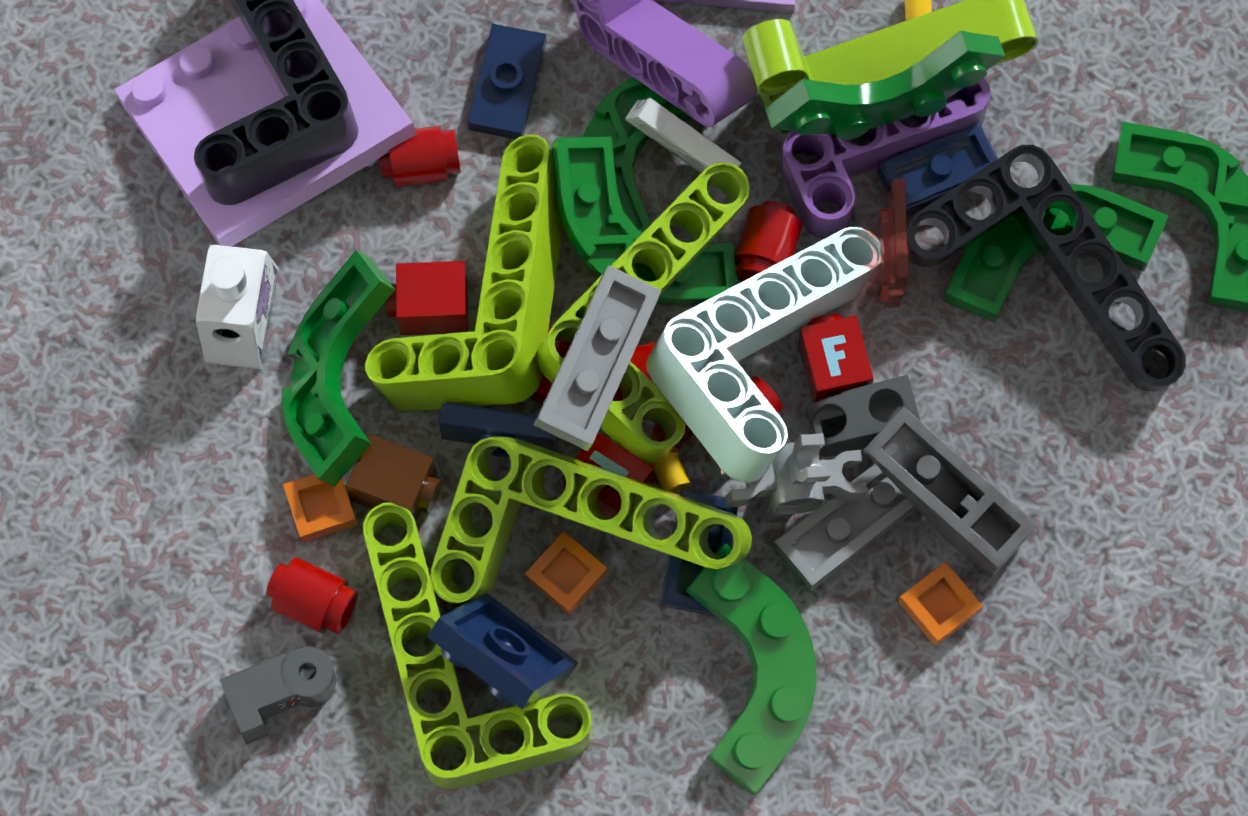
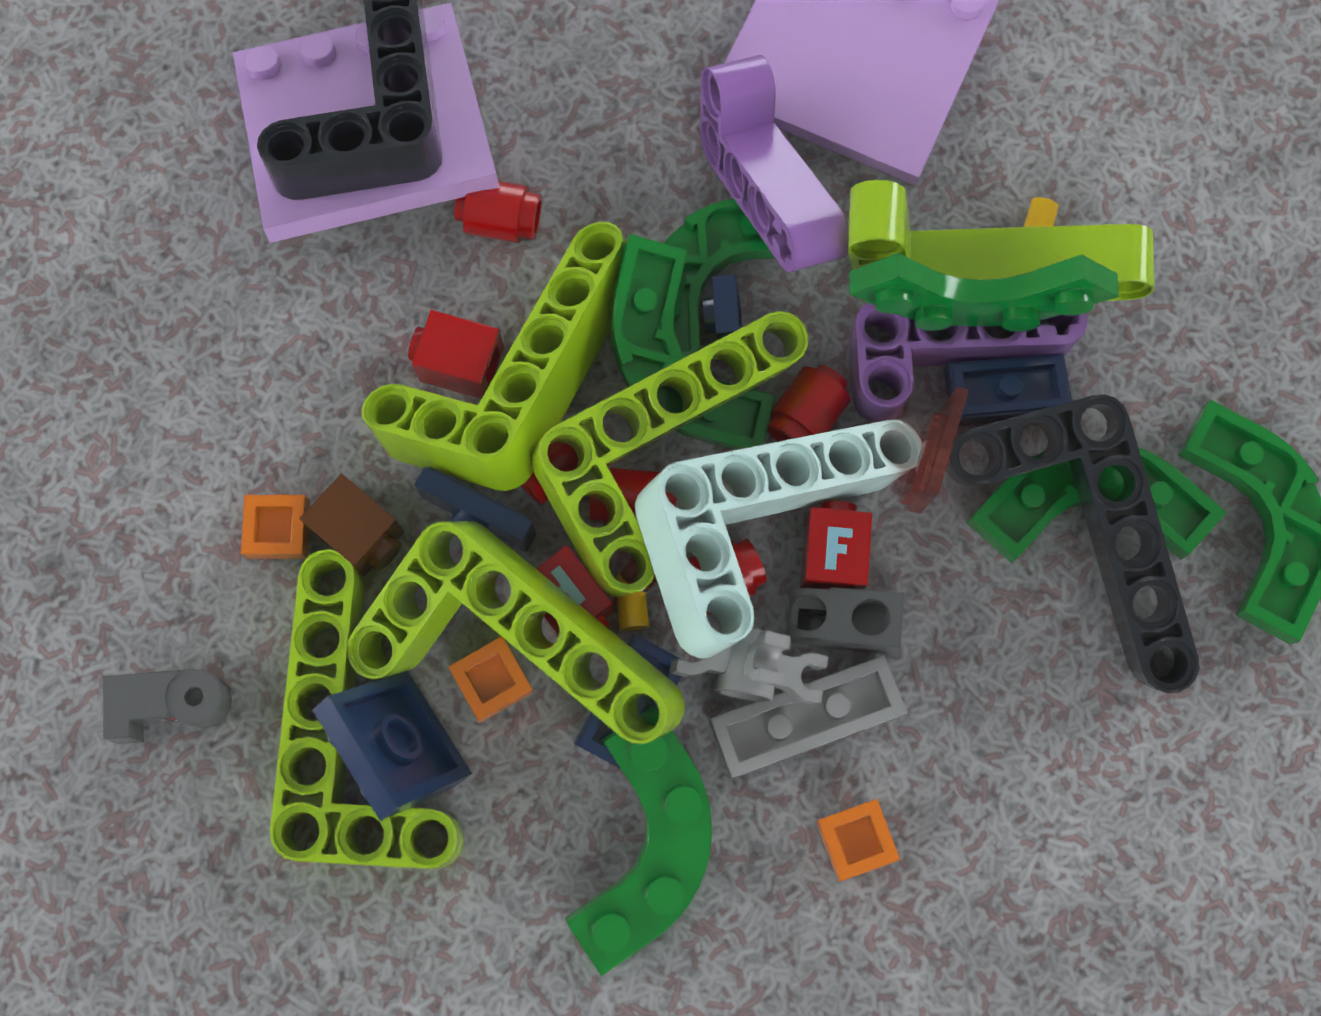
camera: 15 degrees right, 5 degrees up
white torso [196,245,279,369] -> none
red brick [266,557,359,634] -> none
green plate [282,250,395,487] -> none
dark blue plate [467,24,547,139] -> none
light grey plate [534,265,661,451] -> none
white tile [625,98,741,173] -> none
flat silver slope [864,407,1038,579] -> none
none -> dark blue plate [703,274,742,340]

